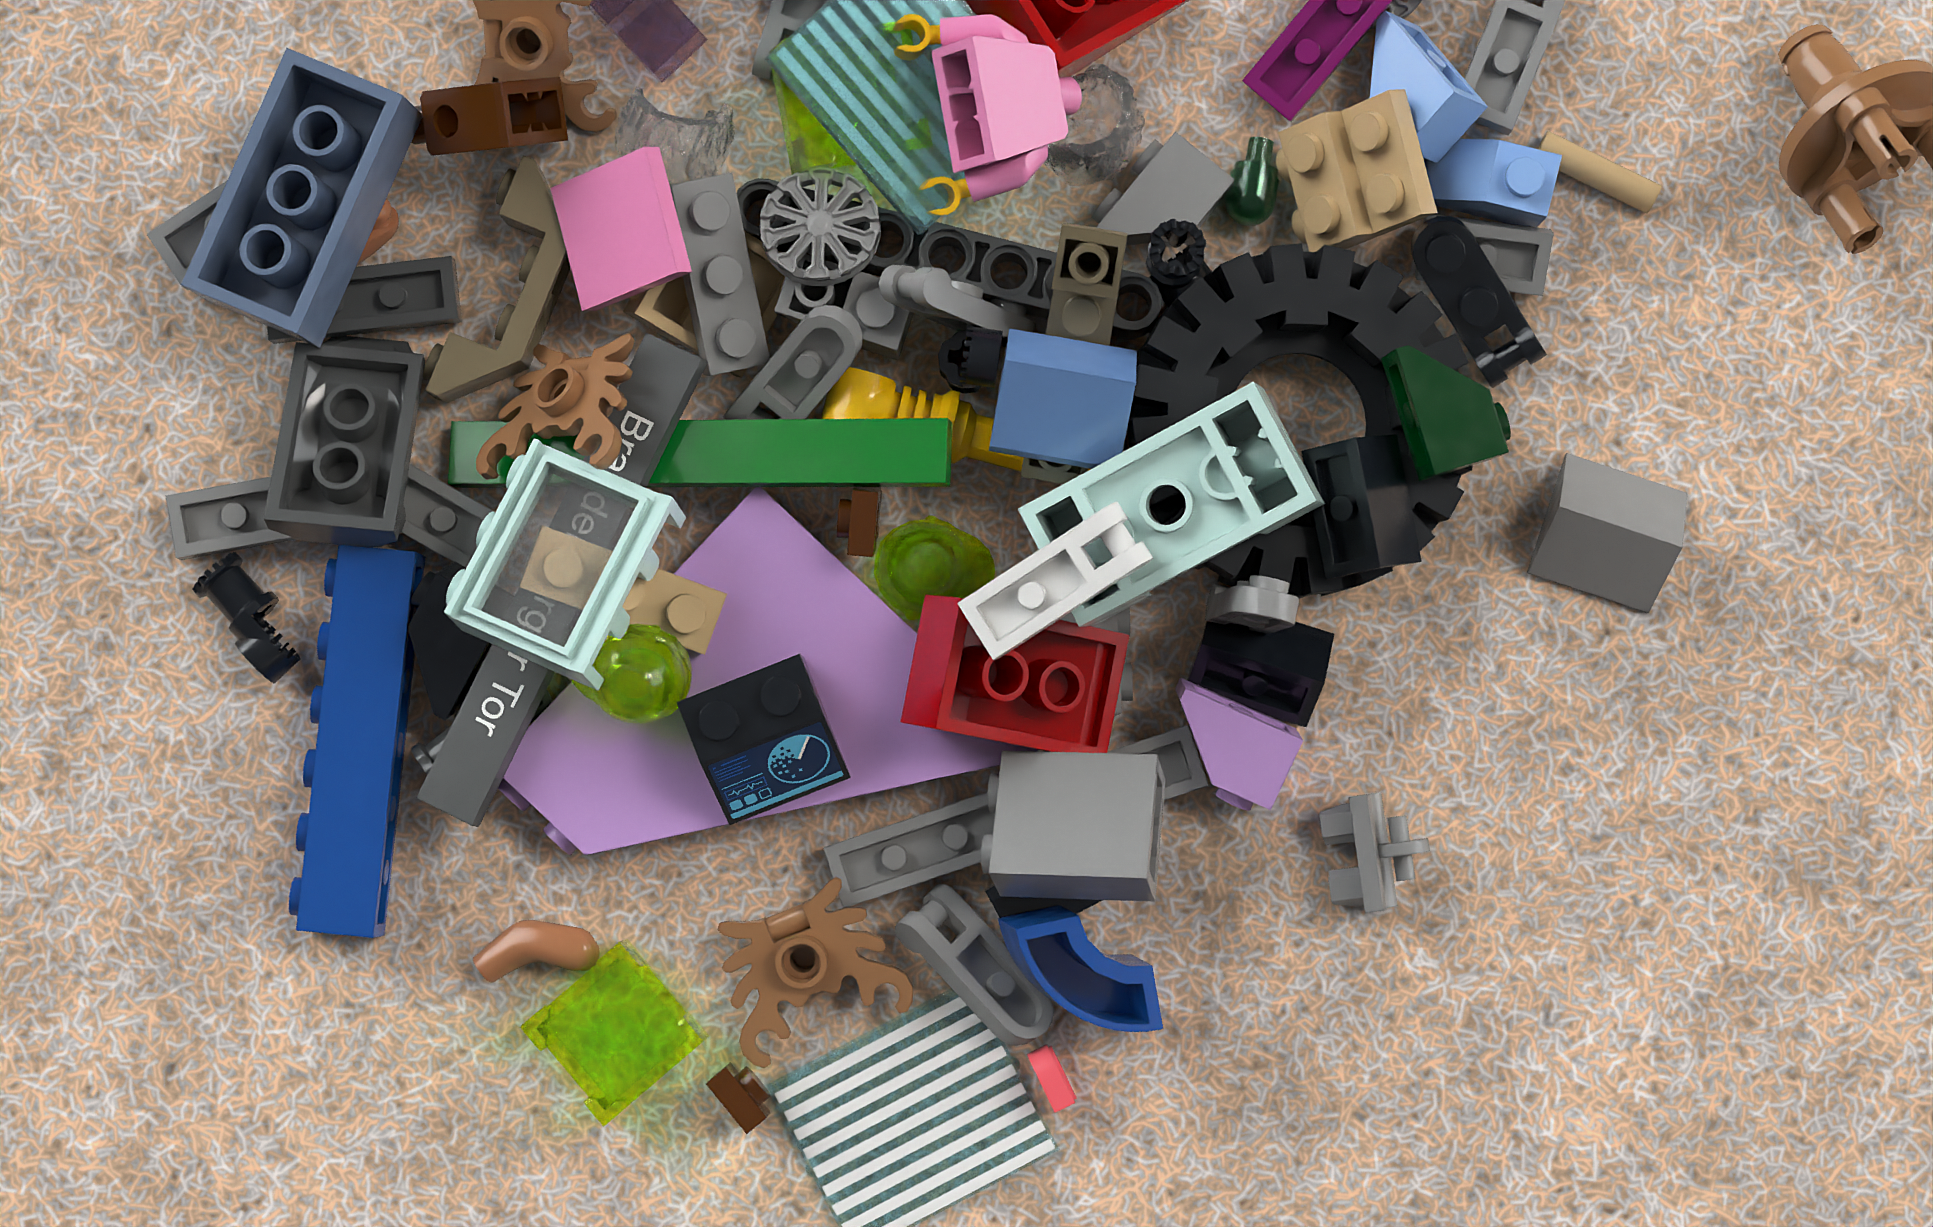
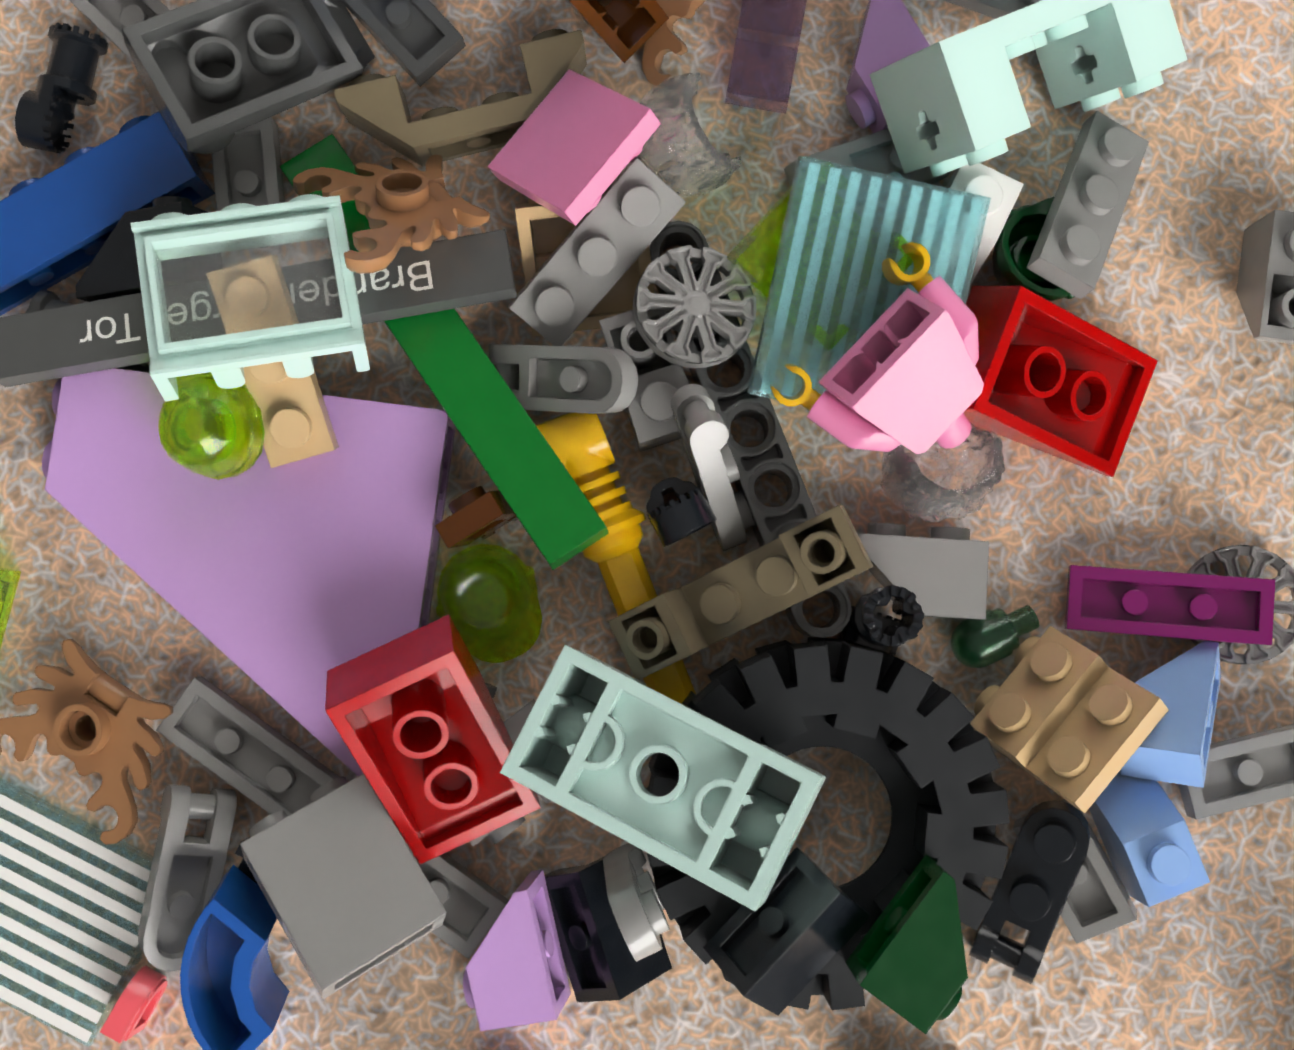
camera: 55 degrees right, 0 degrees up
slope [677,654,851,825] -> none
white plate [957,501,1153,660] -> none
medium blue slope [989,328,1137,469] -> none
tan piece [1538,130,1662,214] -> none

